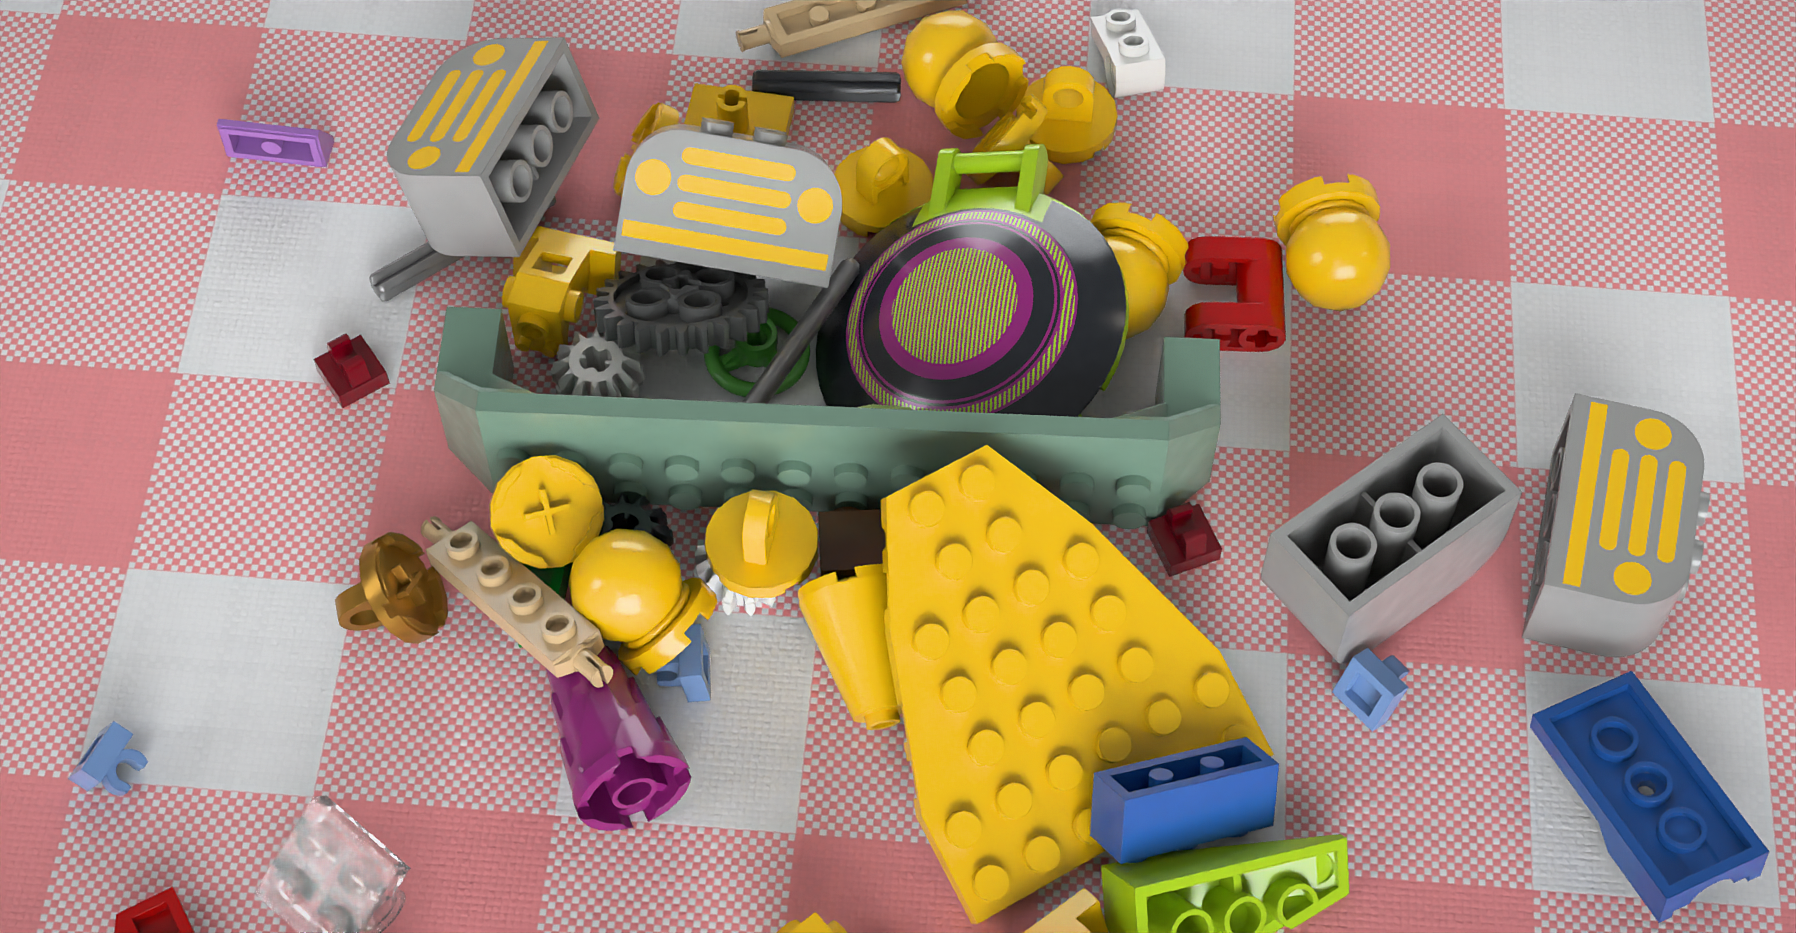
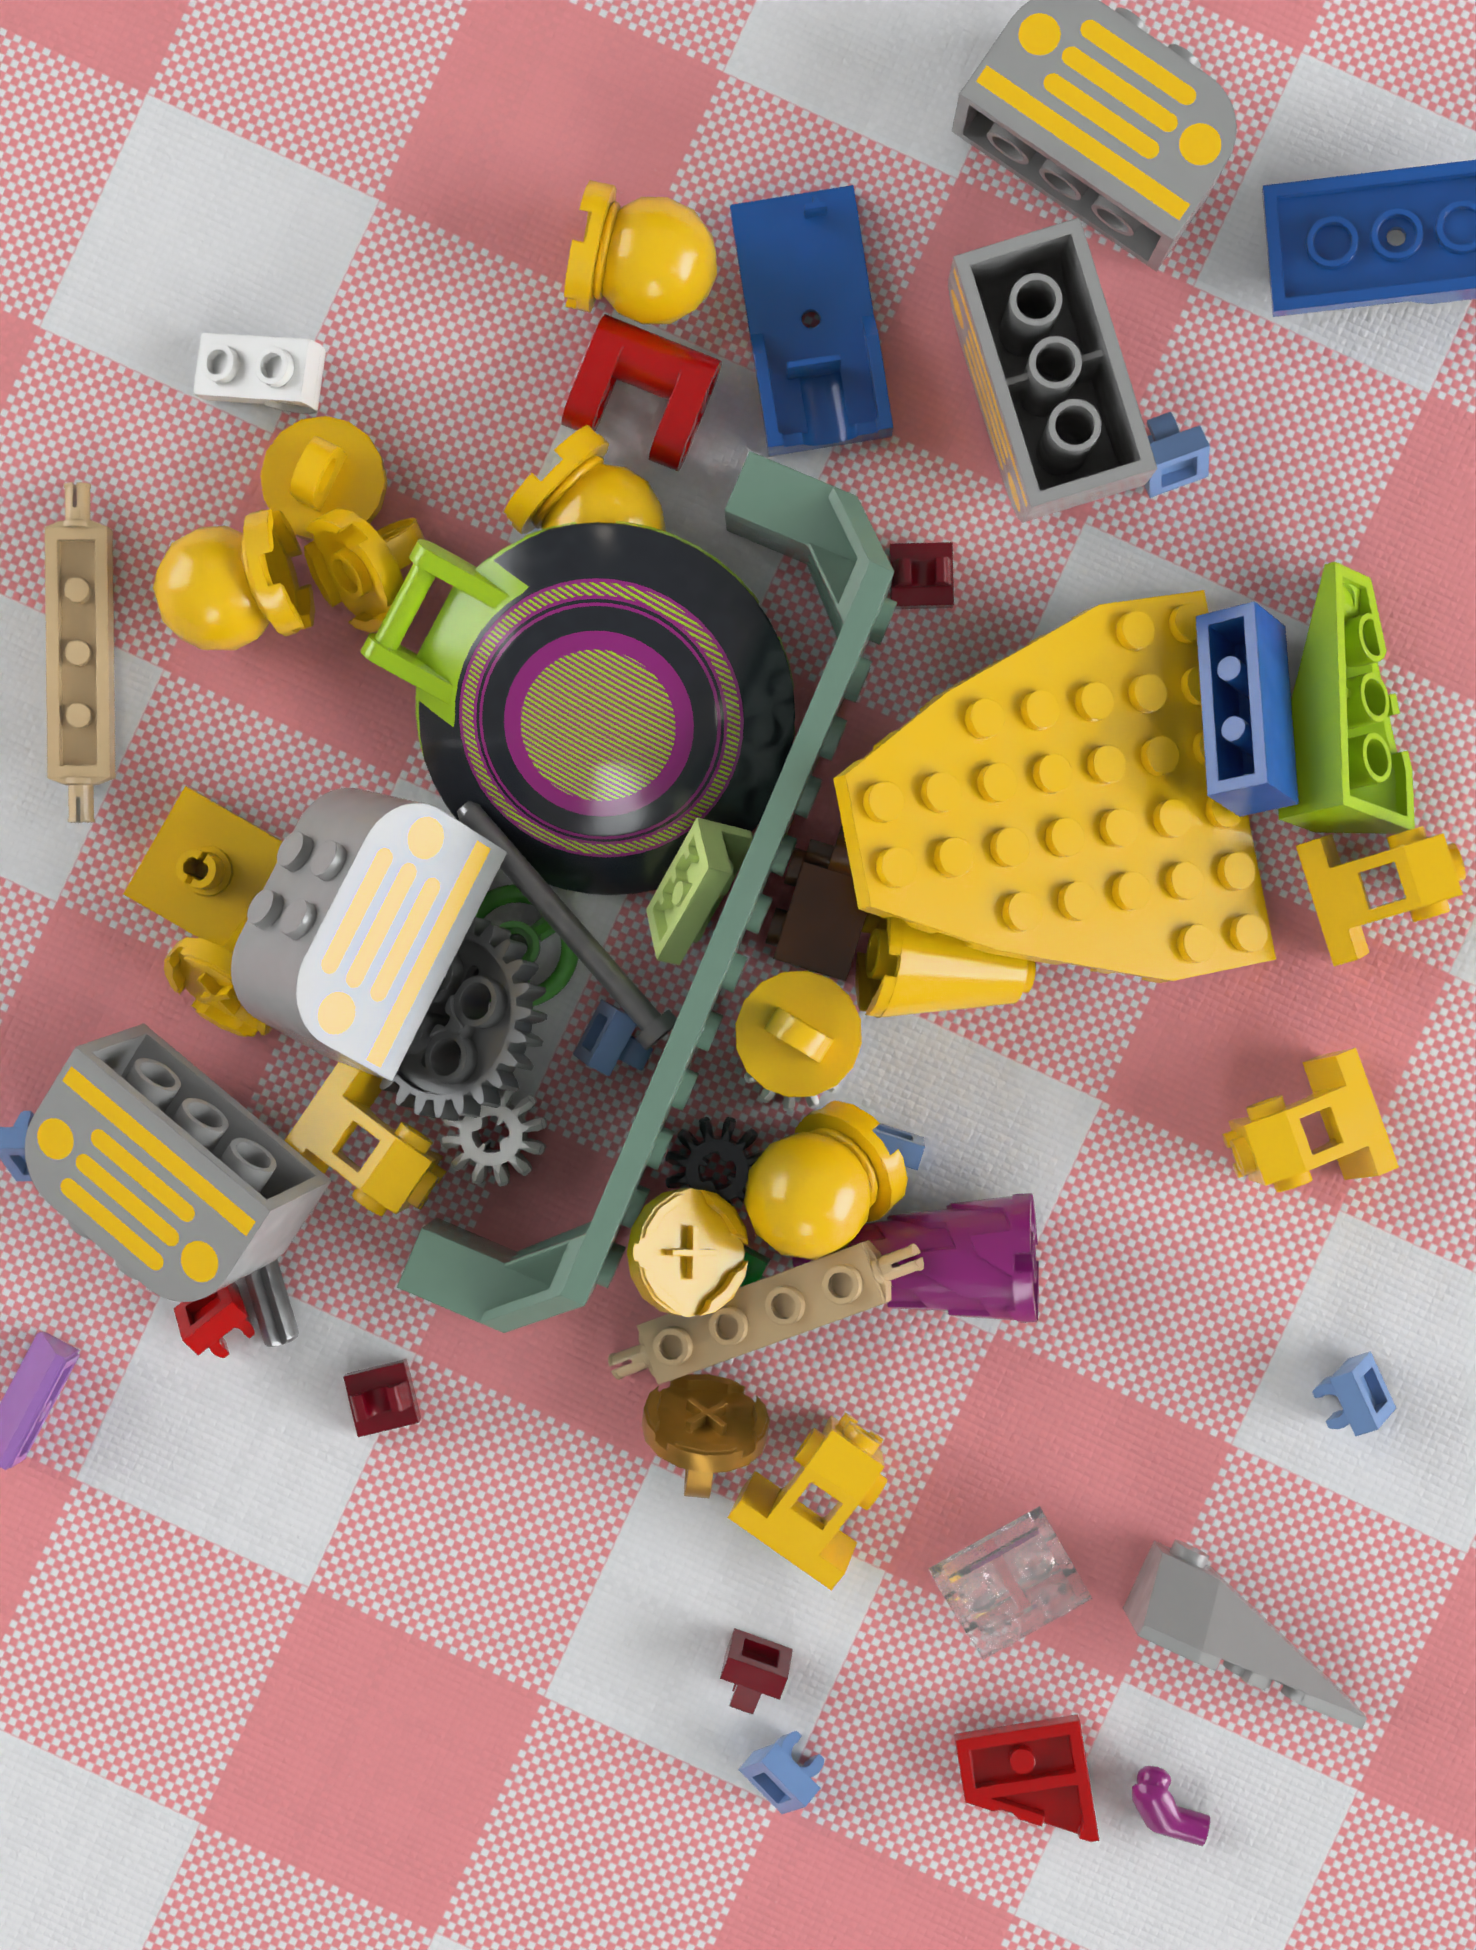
camera: 70 degrees left, 30 degrees up
black axle [752,70,901,103] -> none
yellow tile [834,137,933,237] -> none
none -> red tile [173,1282,255,1358]
none -> dark red tile [720,1628,793,1715]
none -> yellow tile [727,1413,888,1591]
none -> blue piece [730,185,893,457]

